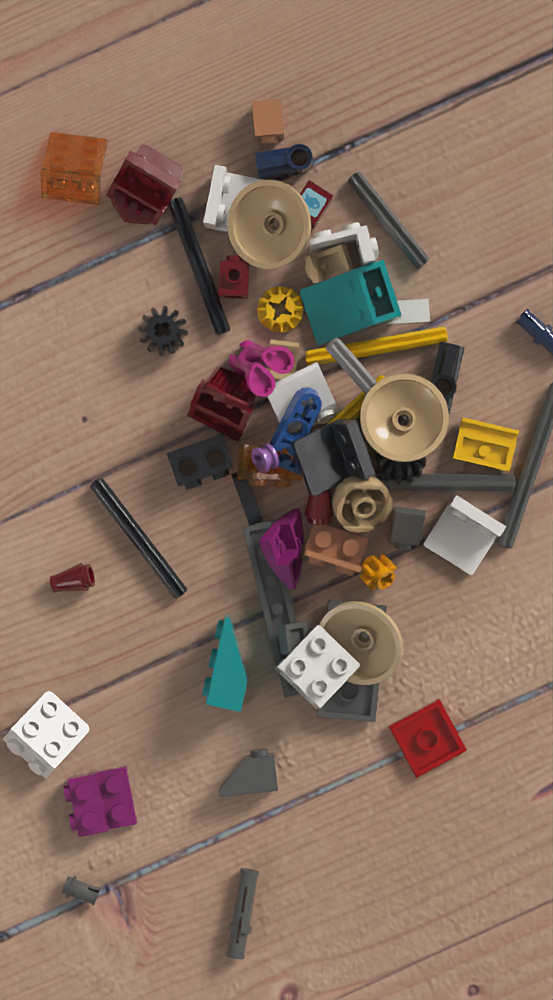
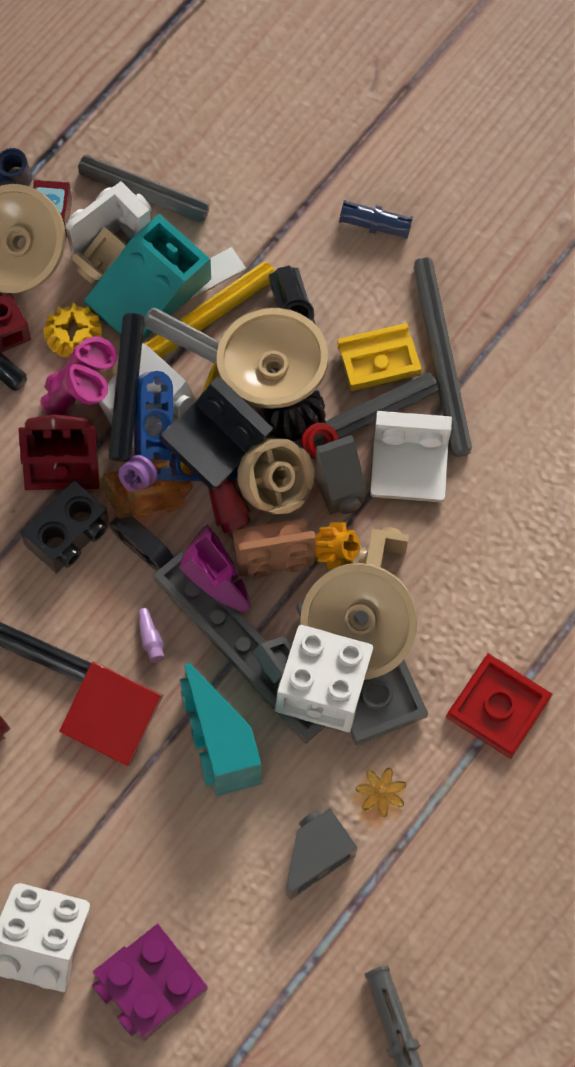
camera: 30 degrees left, 20 degrees down
none -> red tile [59,661,164,766]
none -> black axle [109,313,145,462]
none -> lavender piece [138,608,165,663]
none -> red plate [301,423,339,460]
none -> clear yellow plant [355,767,406,818]
none -> tan bracket [359,527,409,568]

